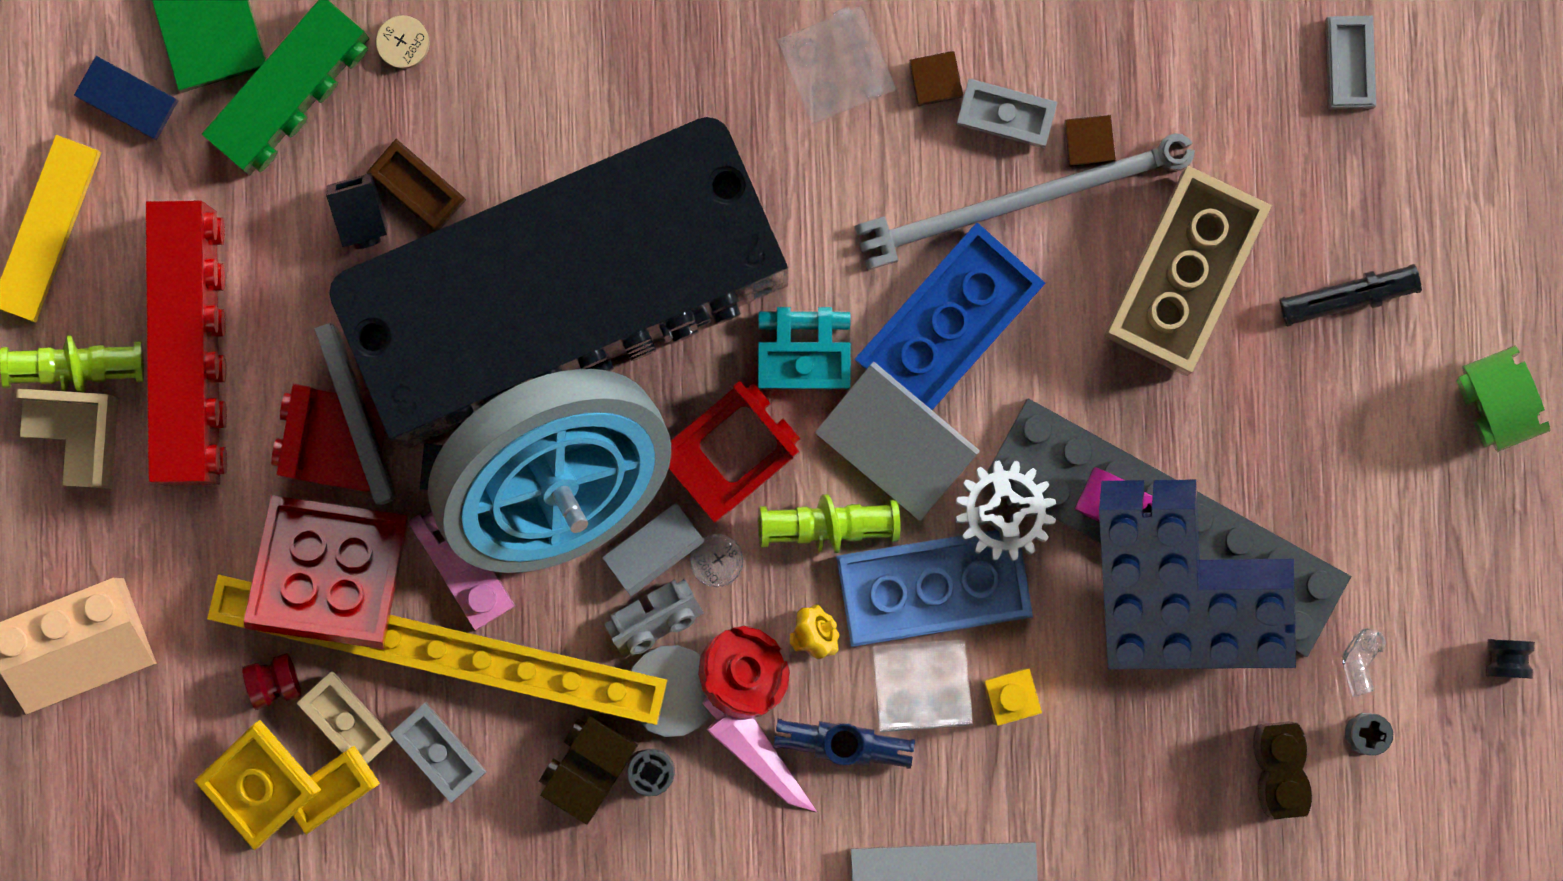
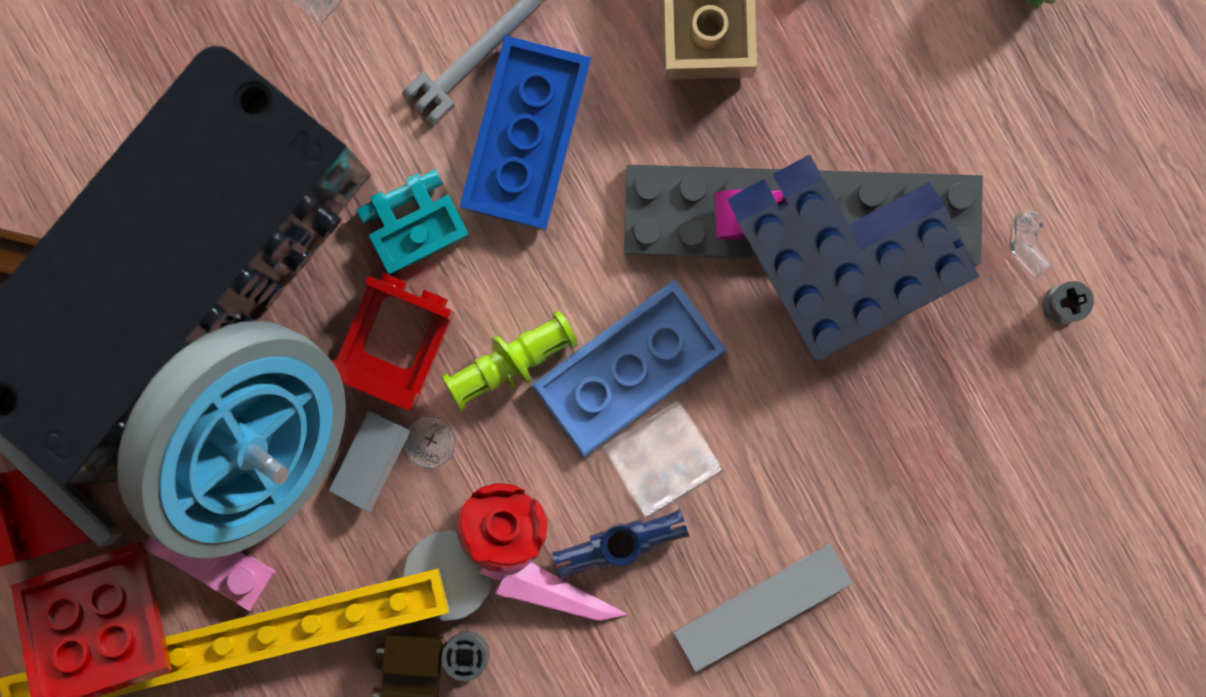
camera: 30 degrees left, 0 degrees up
light grey hinge [605,579,704,658] -> none
yellow piece [790,604,840,659] -> none
light grey tile [815,362,980,521] -> none
white gear [955,460,1056,561] -> none
yellow brick [982,668,1042,726] -> none
dark brown brick [1253,721,1312,819] -> none
black wheel [1486,639,1535,679] -> none

